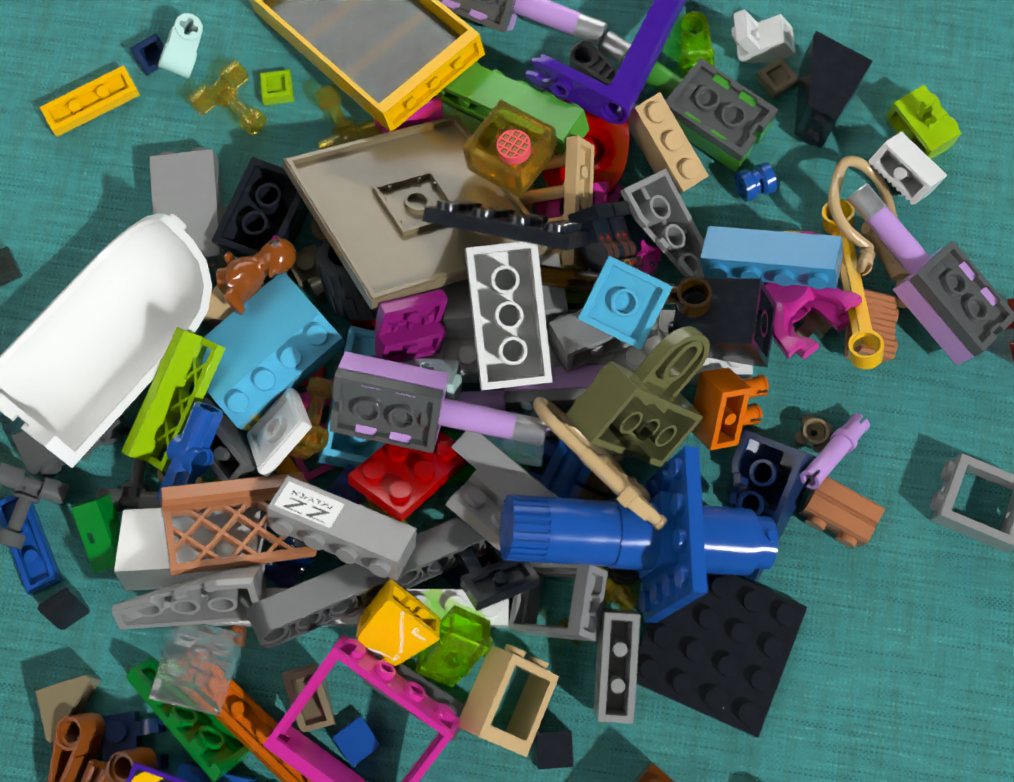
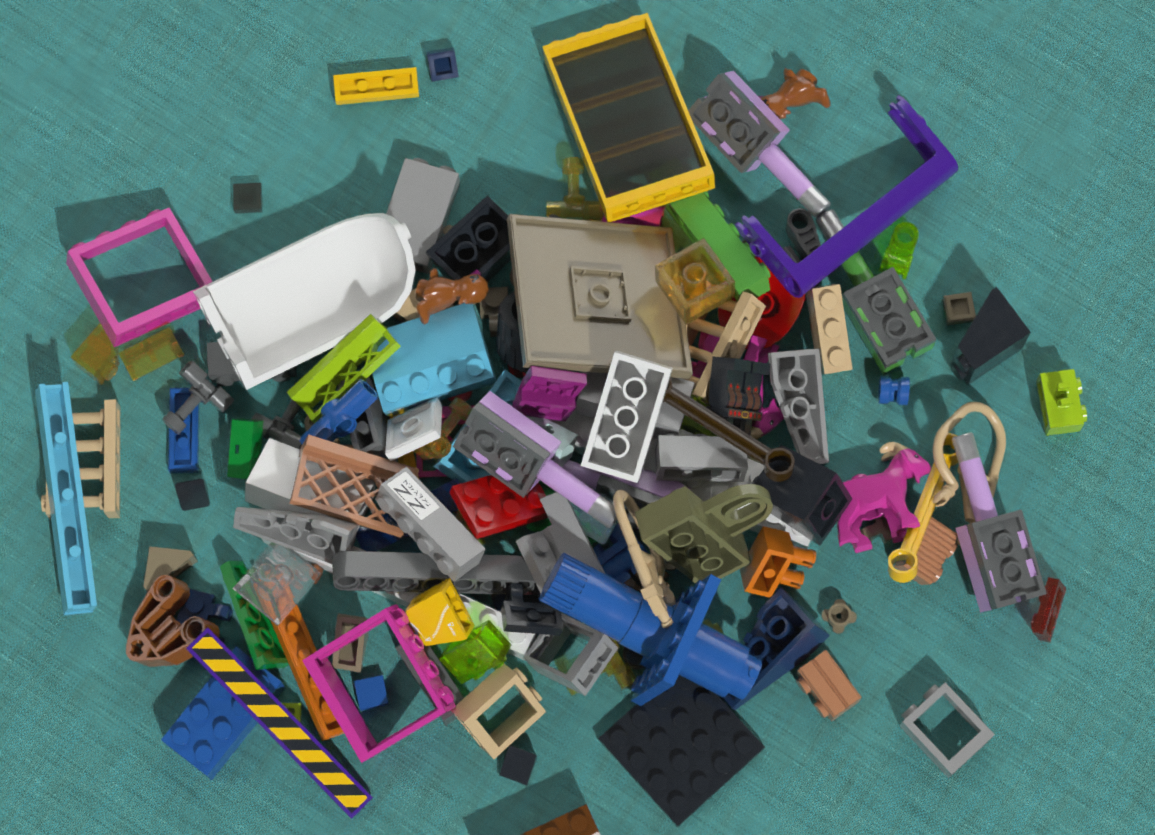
camera: 25 degrees right, 0 degrees up
light aqua piece [158,13,203,78] -> none
clear yellow bar [187,59,267,135] -> none
lime tile [259,69,295,106] -> none
black plate [422,200,590,251] -> none
coral tile [497,130,531,165] -> none
medium azure plate [578,256,673,350] -> none
light grey brick [593,608,640,724] -> none
dark azure brick [700,226,843,289] -> none
white brick [732,9,796,63] -> none
lavender pin [800,413,870,489] -> none
white brick [869,131,947,205] -> none

